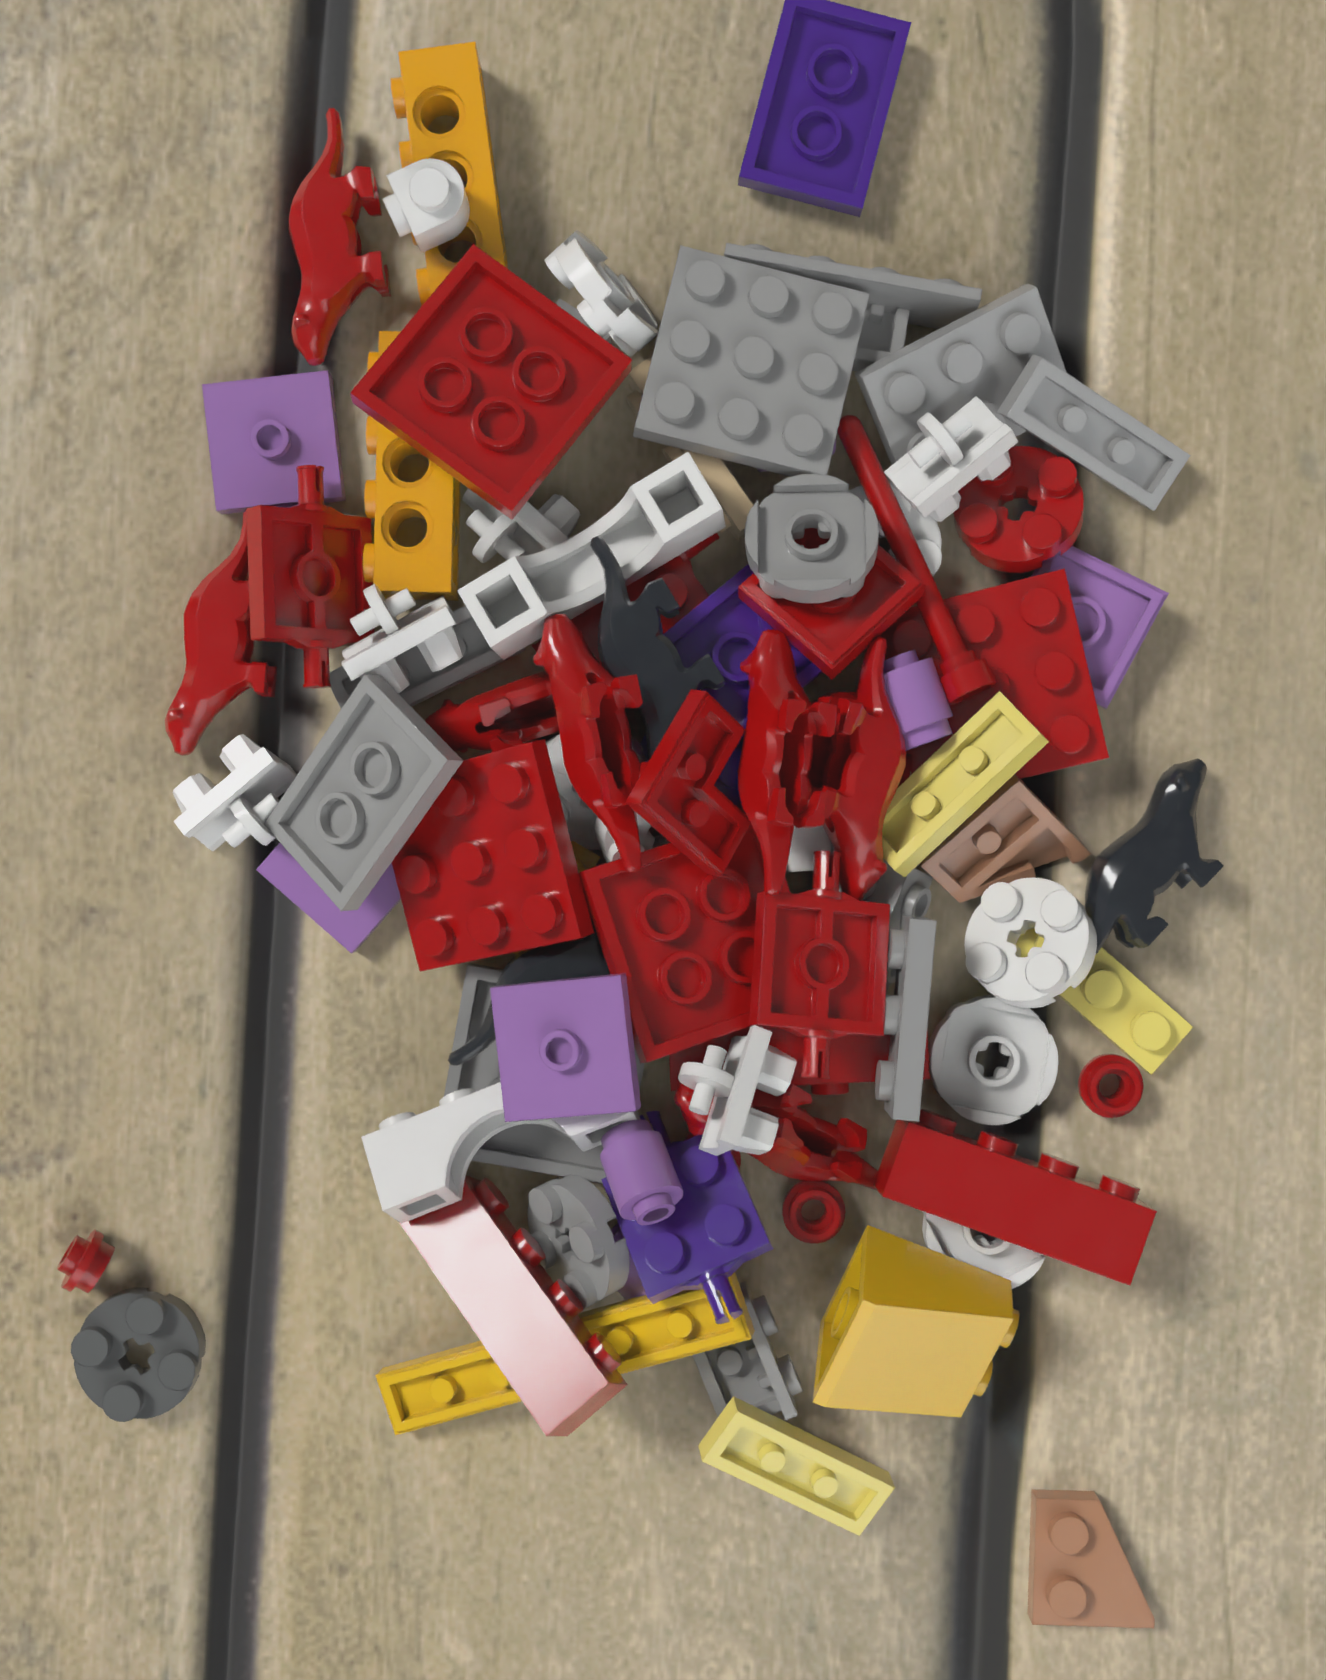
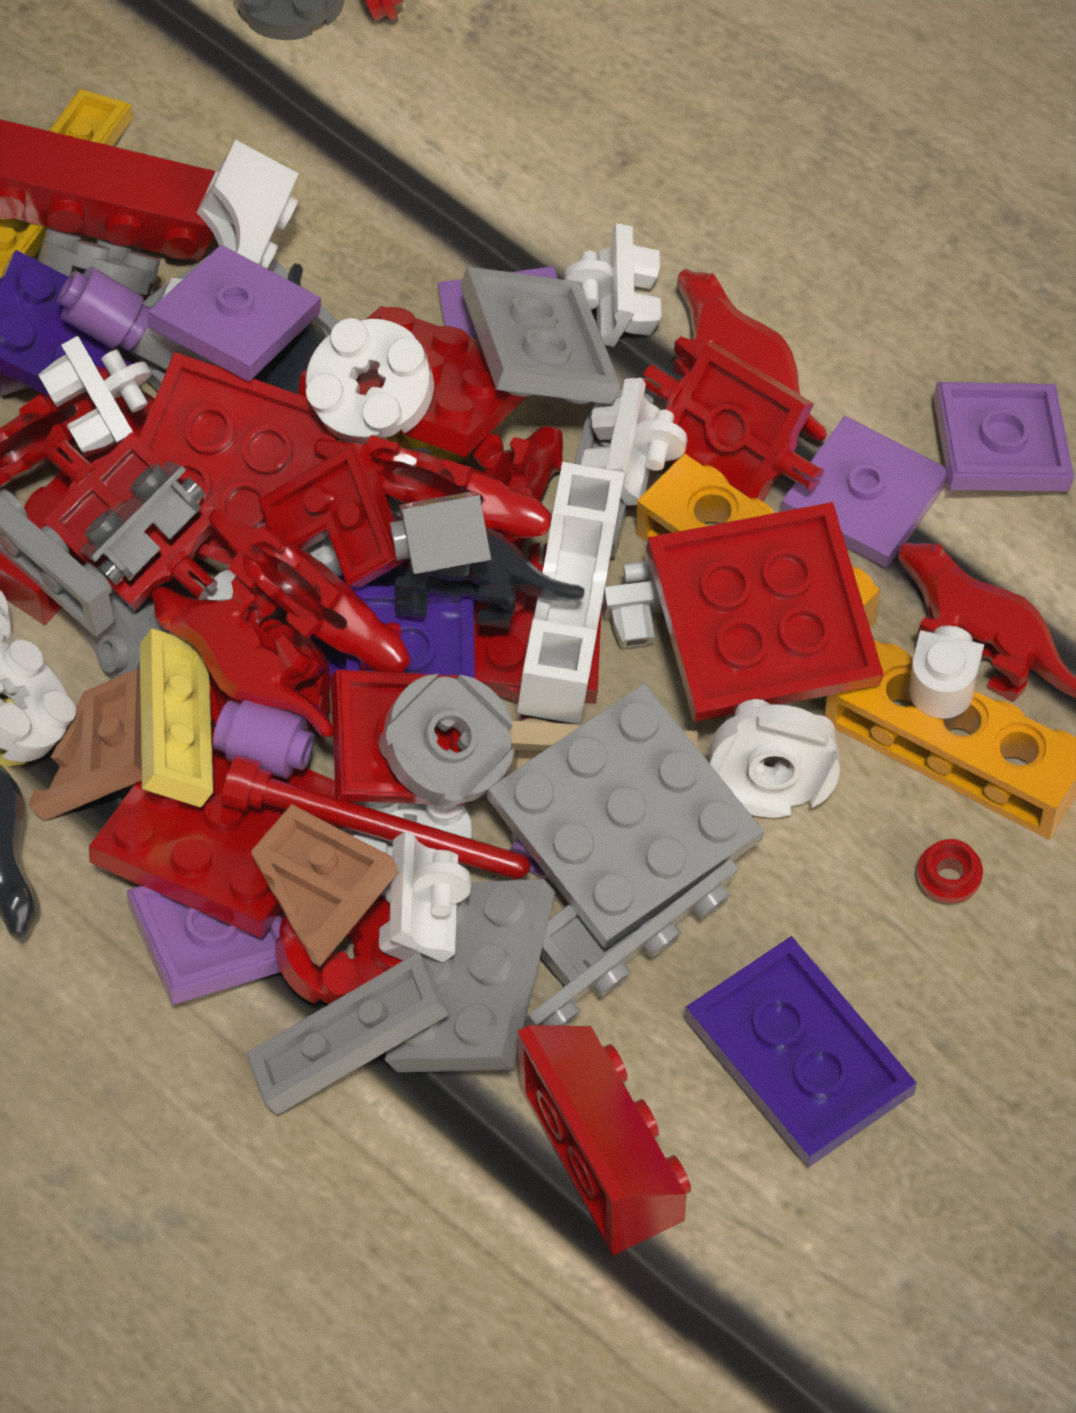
camera: 130 degrees right, 30 degrees down
none -> hinge [78,461,206,585]
none -> nougat wing [251,804,399,966]
none -> white plate [306,318,434,444]
none -> light grey brick [390,491,491,574]
none -> red slope [517,1025,691,1256]
none -> red plate [917,839,983,903]
none -> medium lavender plate [933,382,1074,491]

